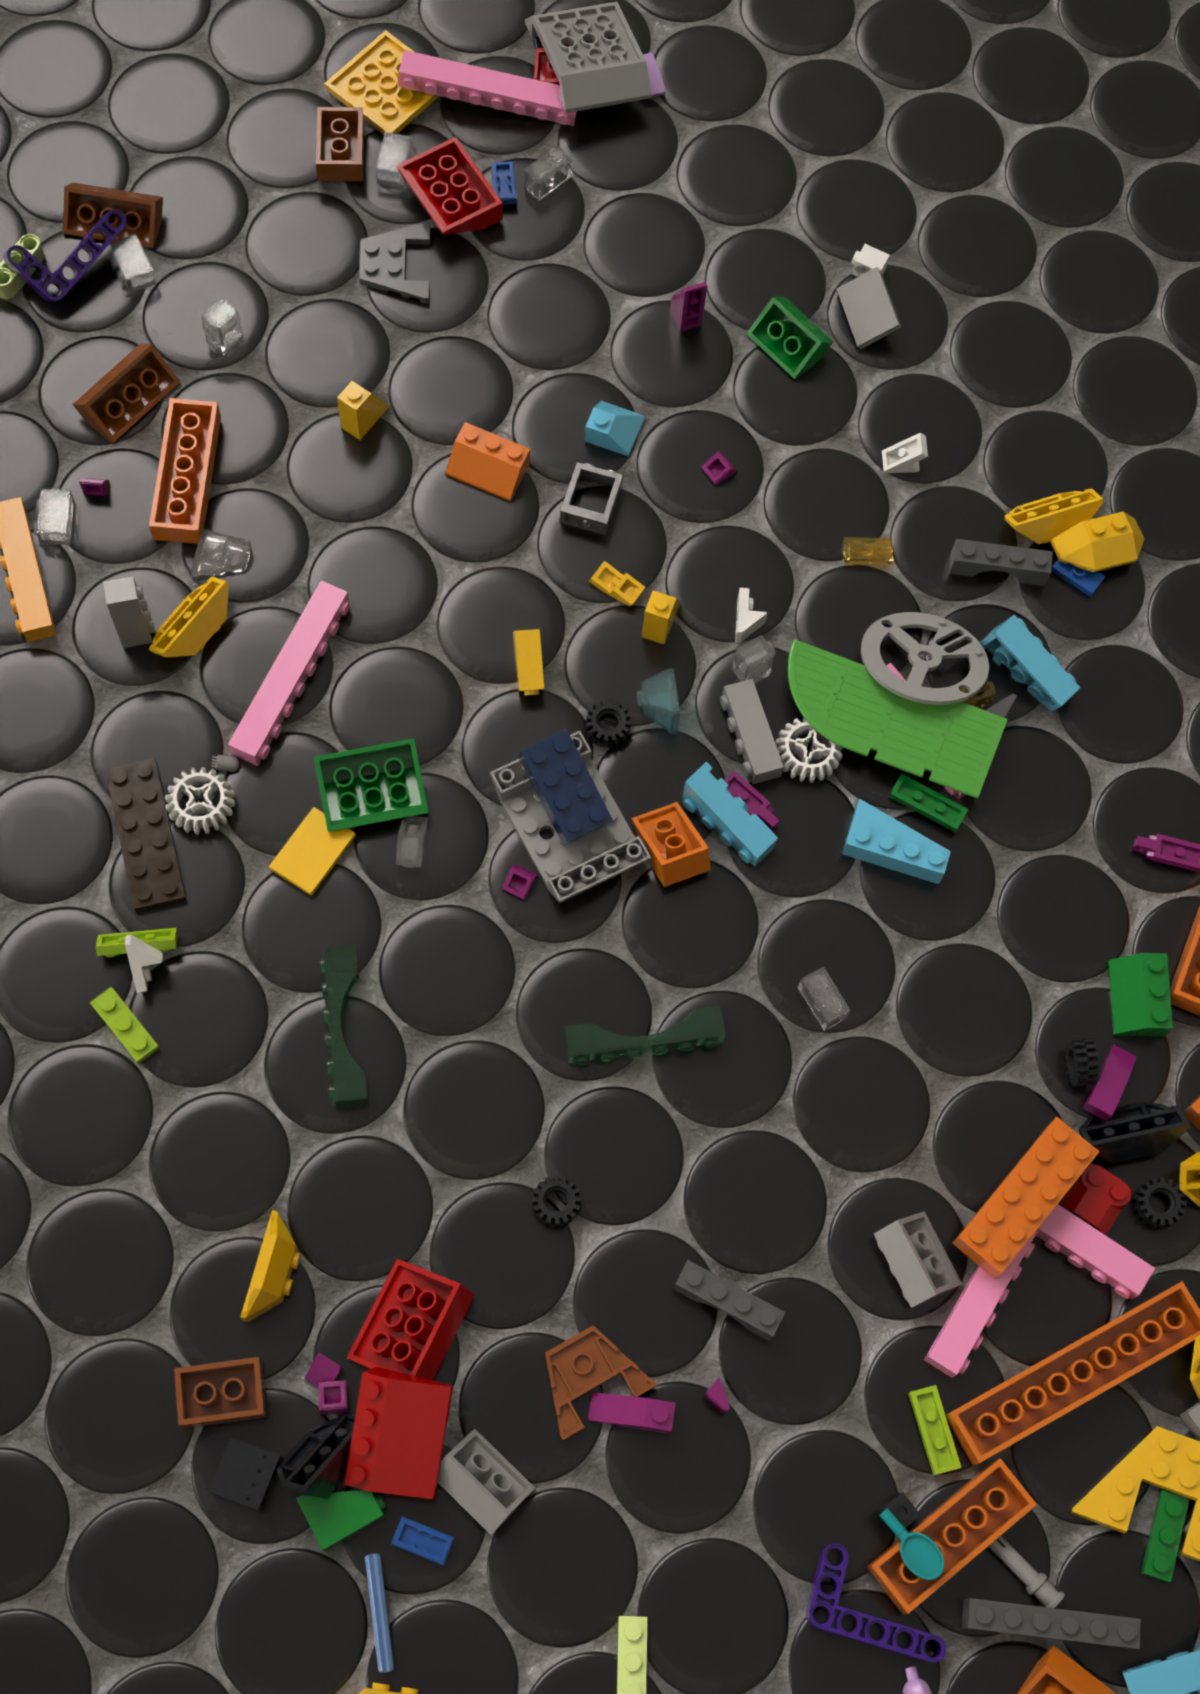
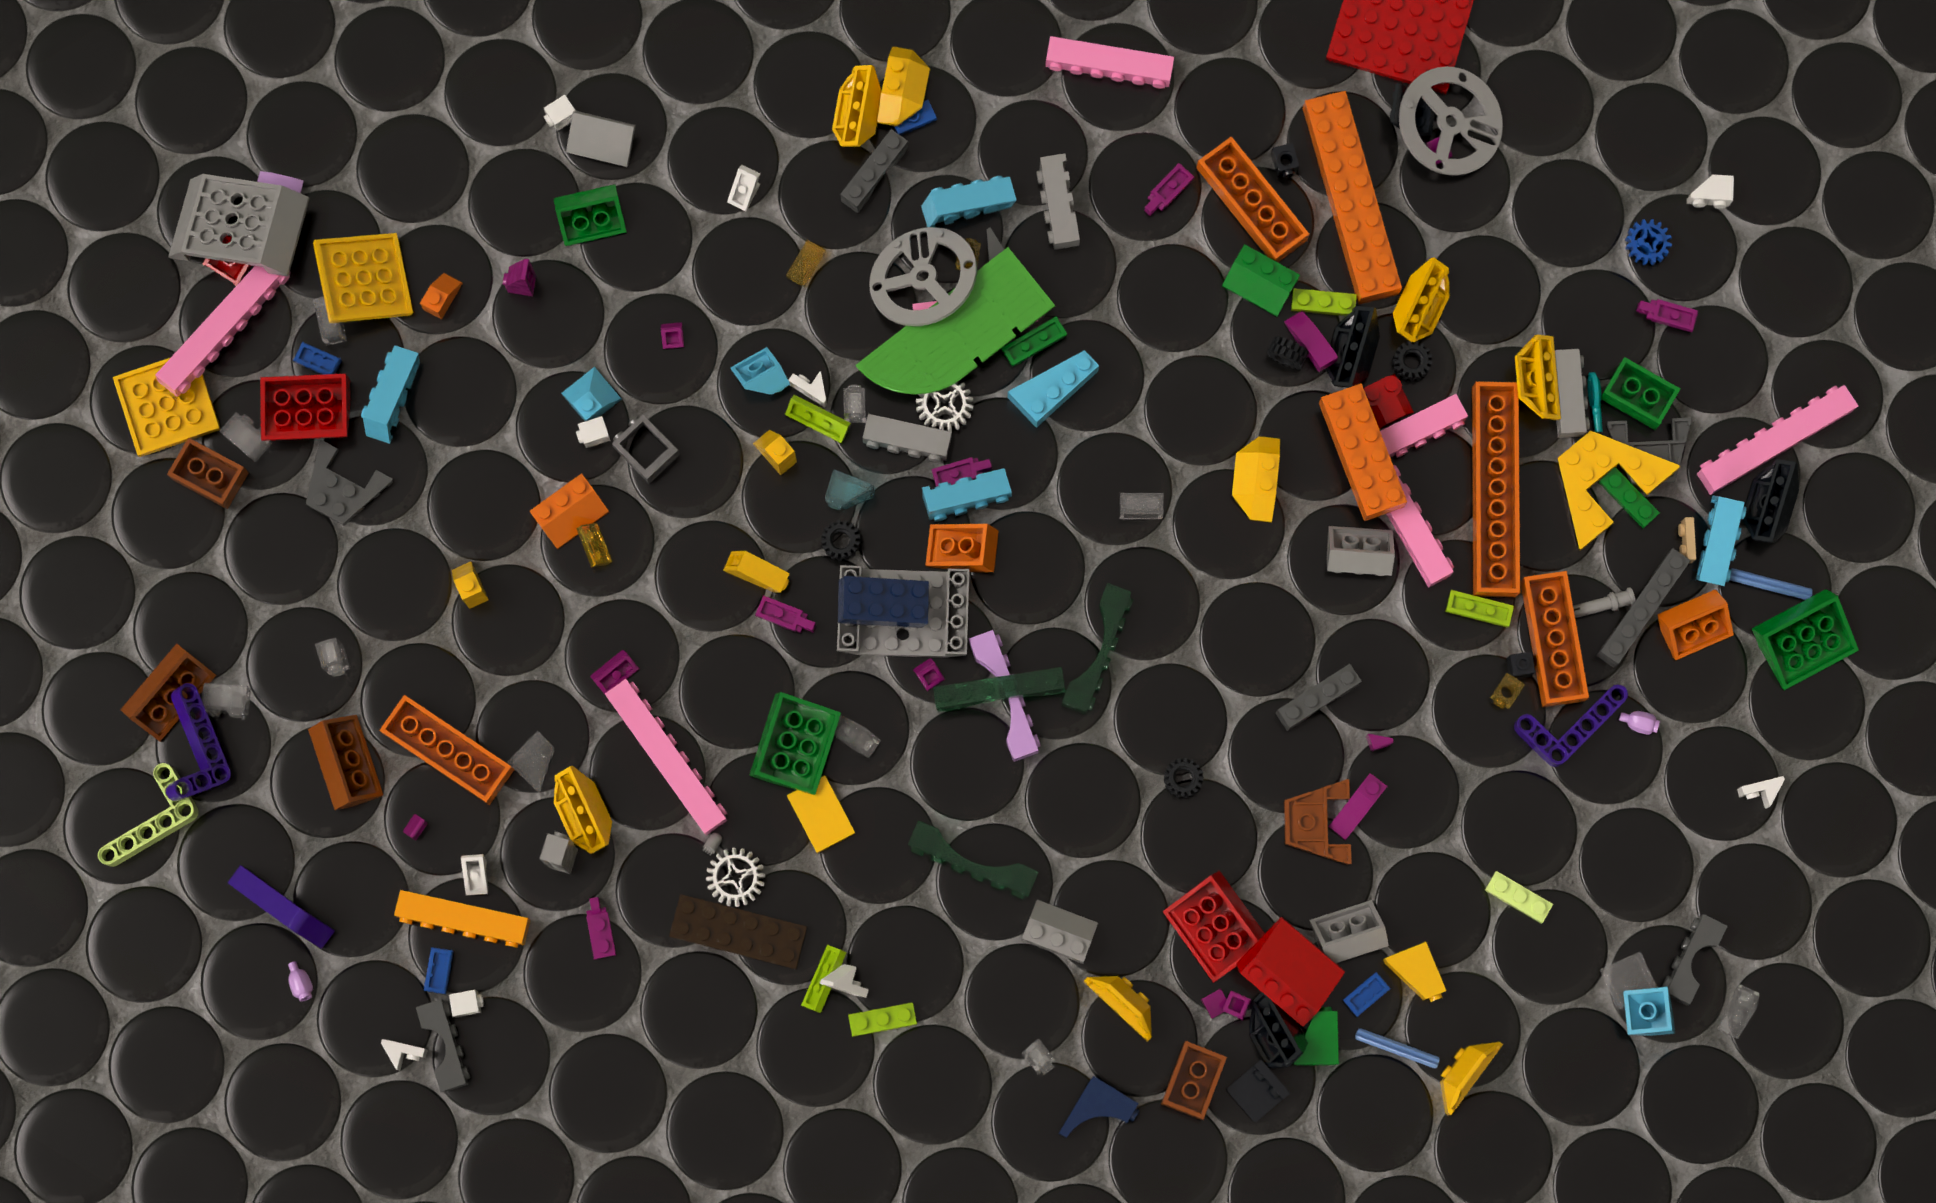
camera: 55 degrees left, 10 degrees up
clear brick [34,489,75,545] -> none
yellow slope [589,561,645,606] -> none
teal piece [879,1508,944,1580] -> none
none -> yellow plate [313,233,413,323]
none -> medium azure wedge [361,345,420,444]
none -> orange slope [420,273,463,319]
none -> white slope [461,854,488,895]
none -> white brick [576,416,611,448]
none -> clear yellow plate [576,523,612,568]
none -> magenta hinge [586,897,616,960]
none -> magenta slope [590,650,639,696]
none -> medium azure slope [730,347,790,395]
none -> magenta hinge [755,596,816,633]
none -> lime plate [785,395,851,443]
none -> clear green arch [933,667,1066,712]
none -> lavender arch [969,630,1041,762]
none -> clear slope [1021,1038,1055,1075]
none -> light grey slope [1022,900,1098,964]
none -> light grey wedge [1036,153,1080,250]
none -> dark blue arch [1059,1076,1140,1138]
none -> yellow wedge [1232,436,1280,522]
none -> lime plate [1291,288,1357,316]
none -> yellow slope [1383,942,1446,1002]
none -> clear yellow brick [1490,673,1525,709]
none -> tan plate [1678,517,1696,564]

